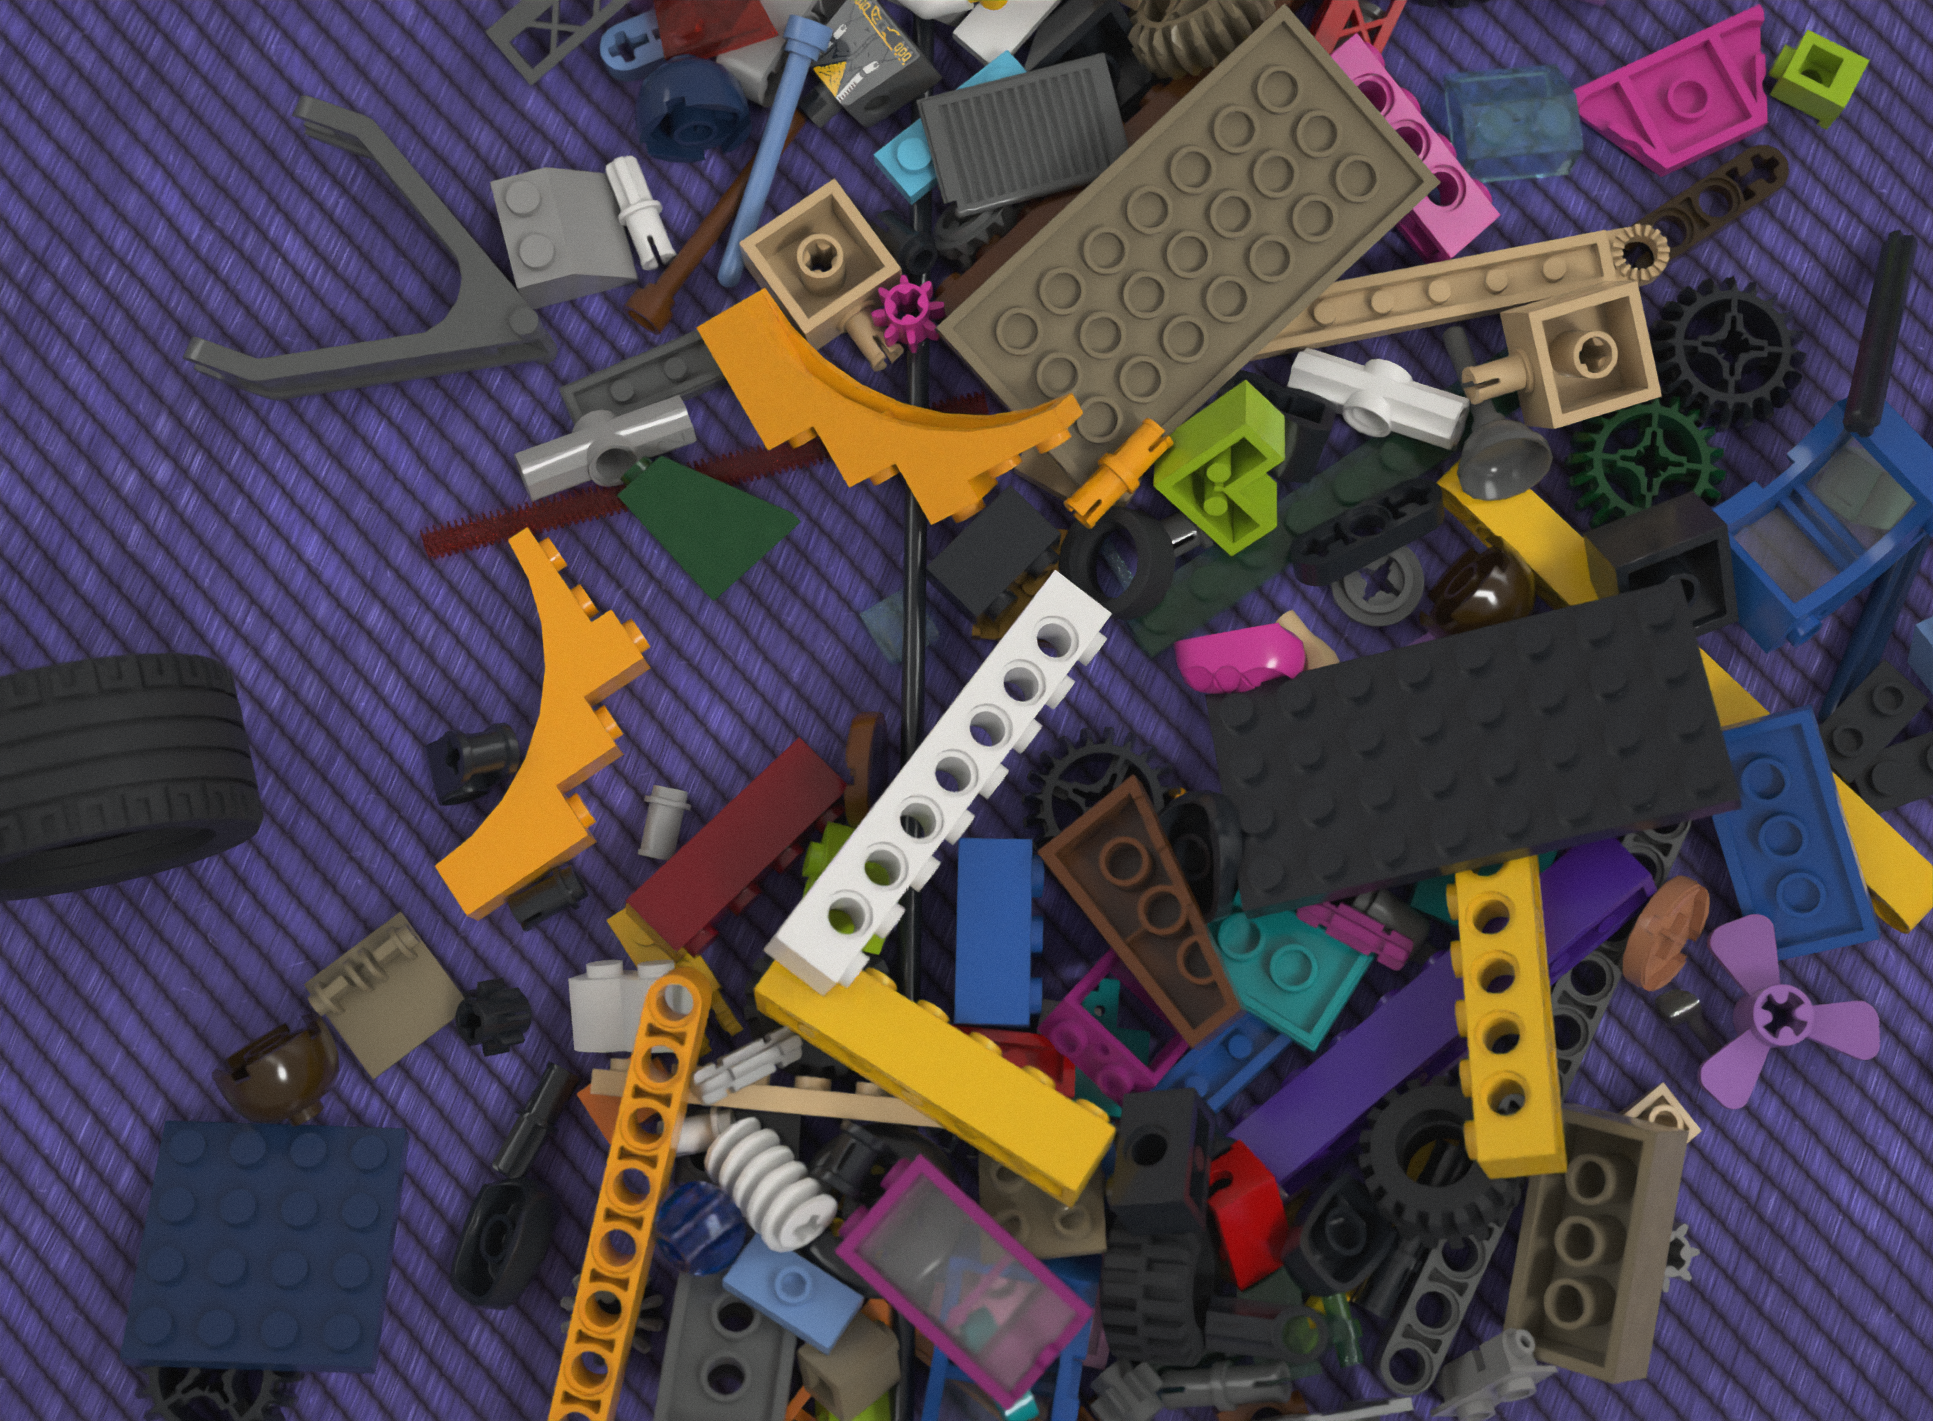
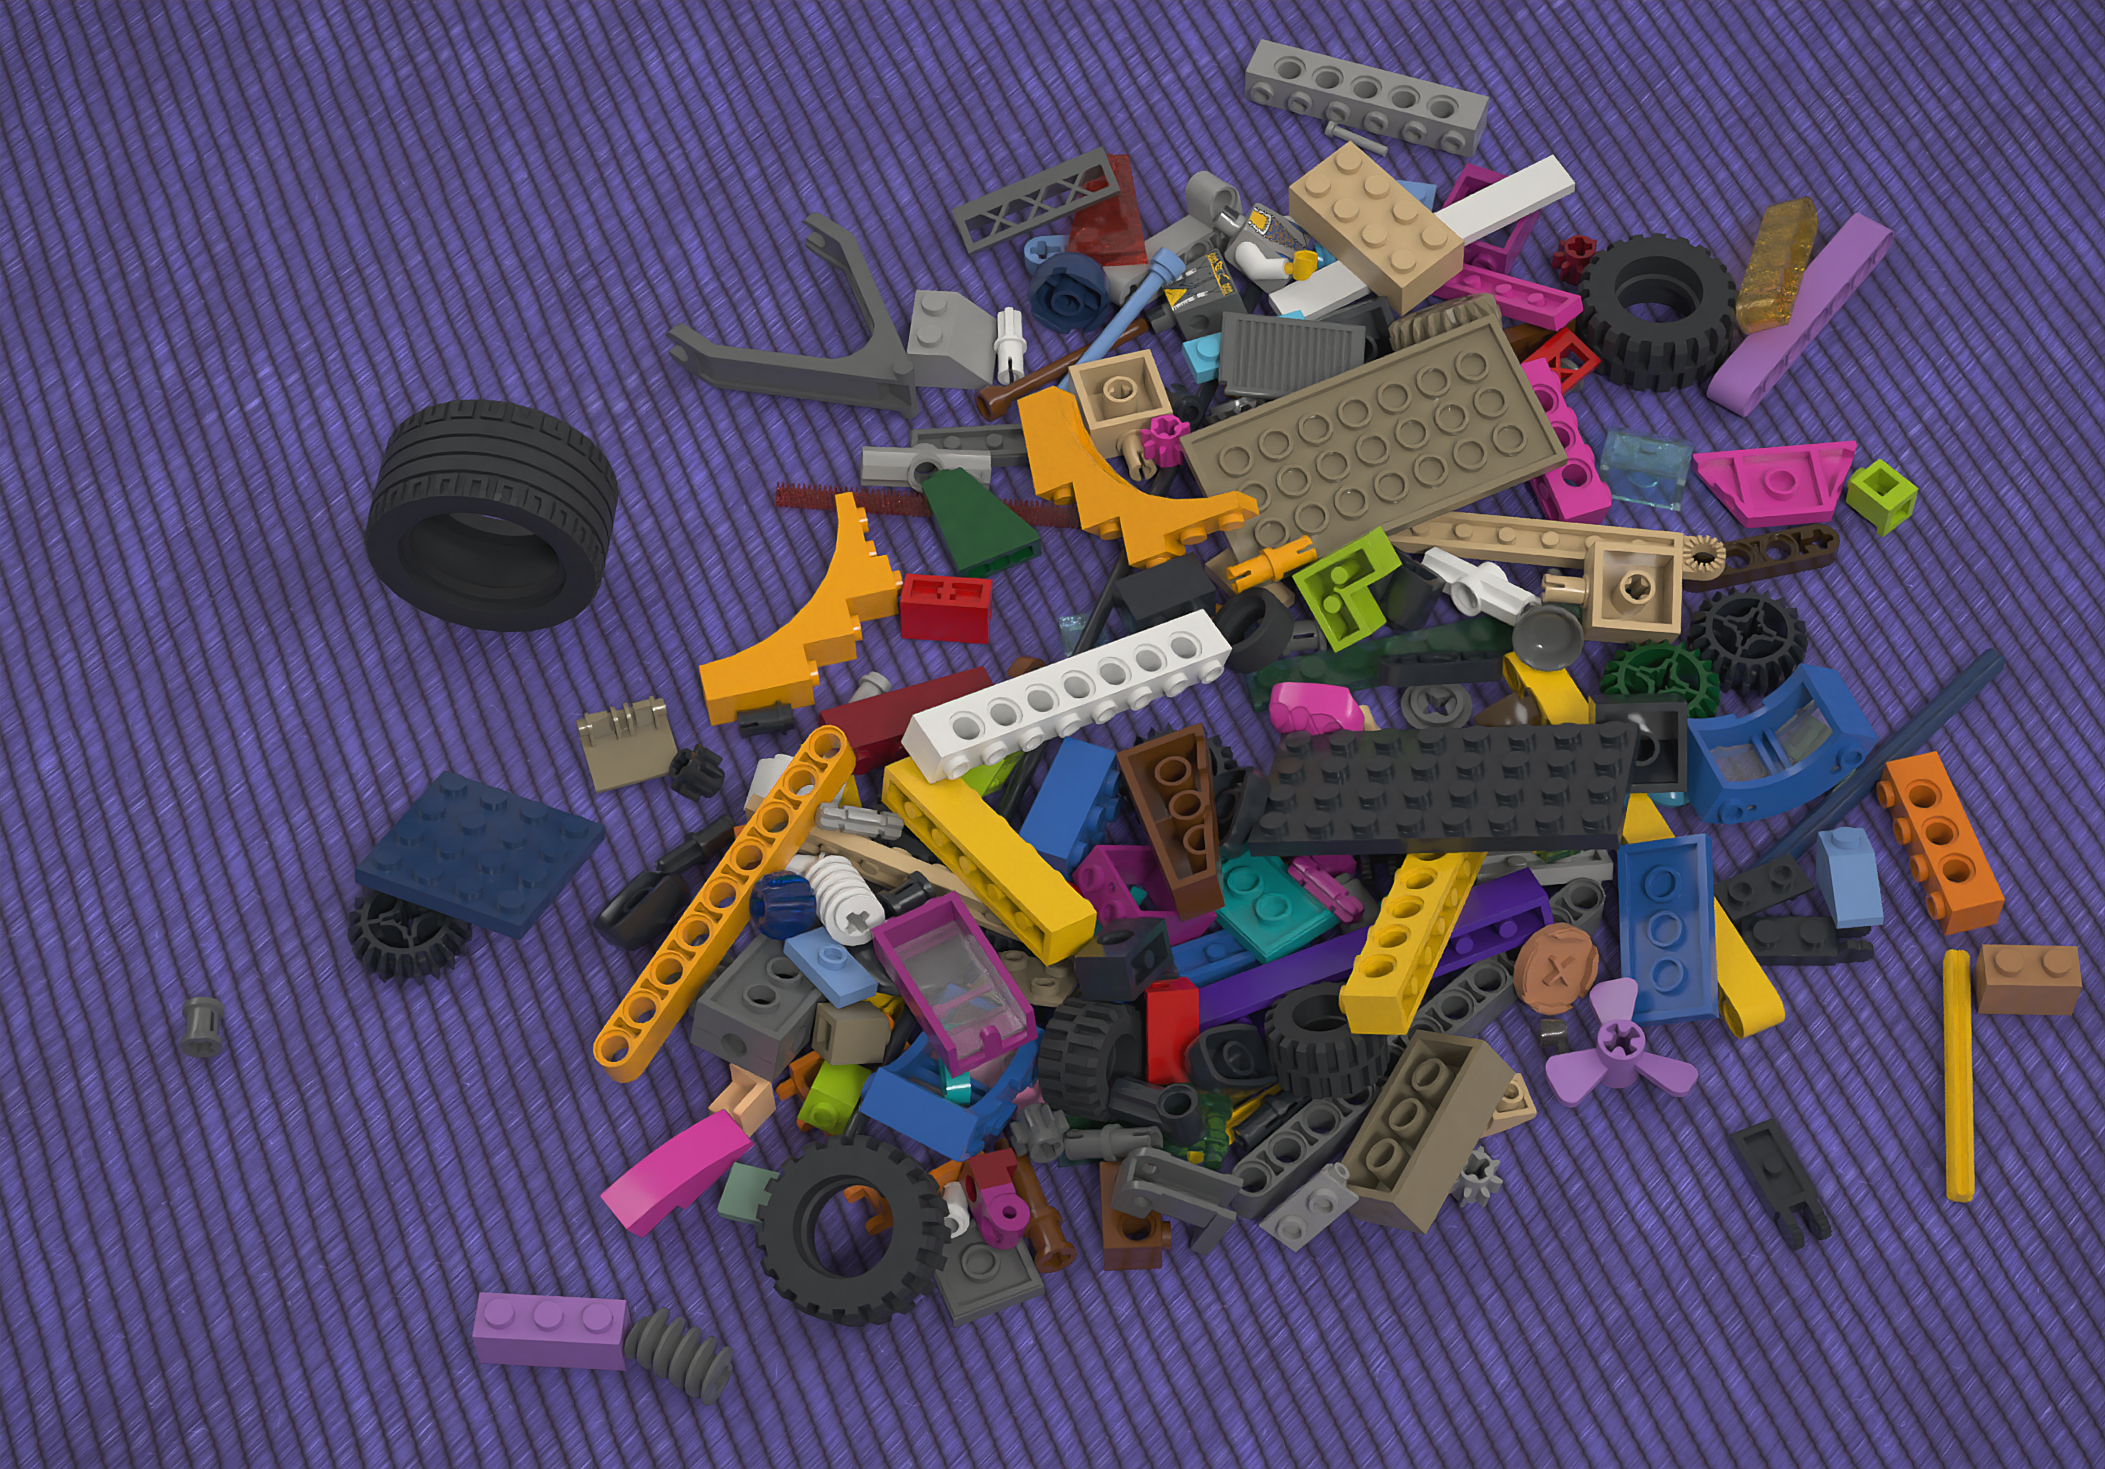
camera: 20 degrees right, 25 degrees down
dark brown cylinder [211,1012,339,1127] -> none
black piece [424,722,519,806] -> none
black axle [1843,230,1918,438] -> none
none -> red hinge [900,574,993,644]

